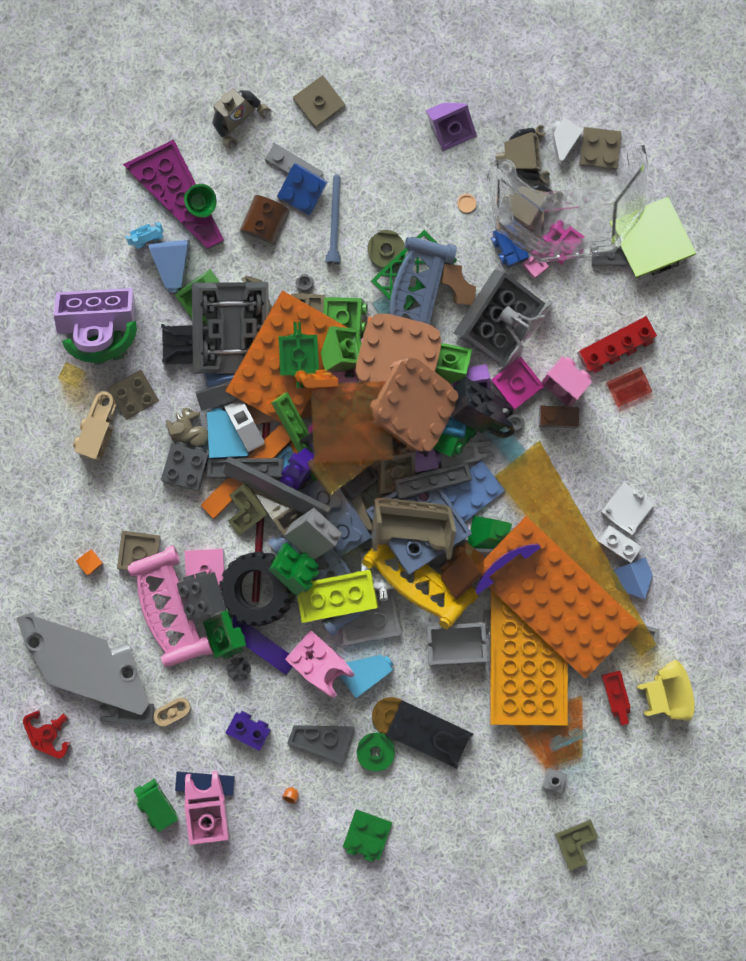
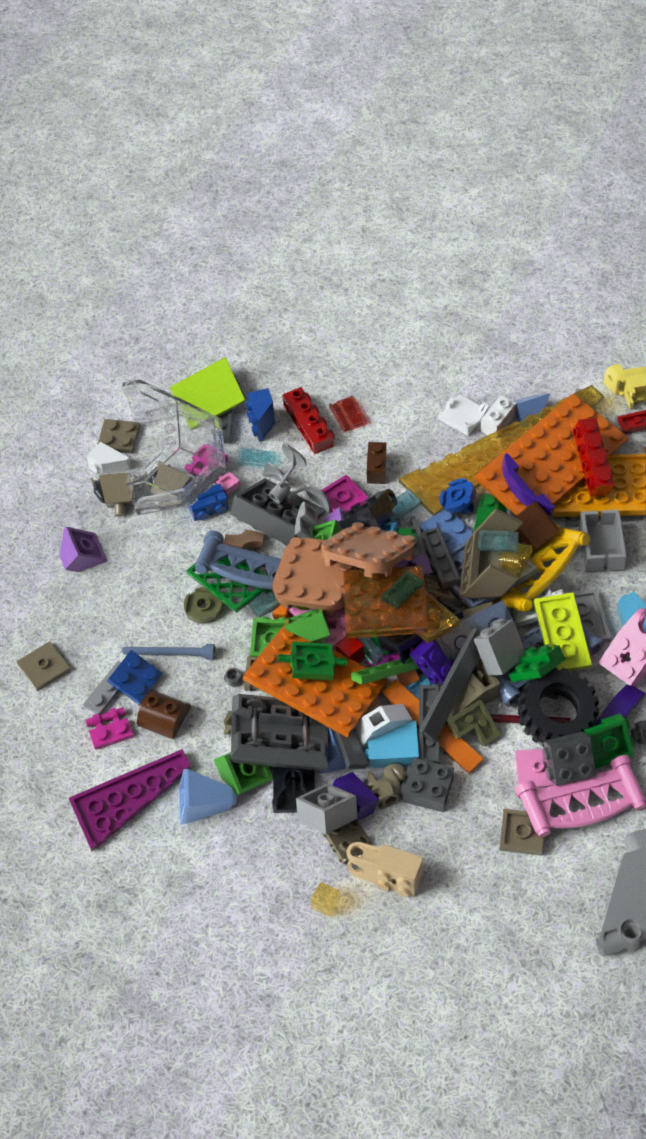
camera: 85 degrees left, 30 degrees down
lavender brick [54,288,135,352] -> none
green piece [62,321,137,365] -> none
orange slope [76,549,104,576] -> none
medium azure plate [125,222,164,249] -> none
green helmet [184,184,217,217] -> none
dark tan torso [212,88,271,149] -> none
orange plate [295,370,338,388] -> none
light nougat piece [457,194,476,213] -> none
bright pink brick [542,356,592,407] -> none
none -> dark pink plate [85,707,134,750]
none -> clear light blue plate [237,447,276,468]
none -> blue slope [245,388,275,442]
none -> light grey slope [295,501,318,538]
none -> light grey brick [296,783,357,834]
none -> dark purple brick [332,772,379,822]
none -> clear green plate [381,571,423,610]
none -> blue tile [439,478,476,515]
none -> clear light blue plate [478,530,519,553]
none -> clear yellow plate [499,543,533,579]
none -> red brick [572,418,615,497]

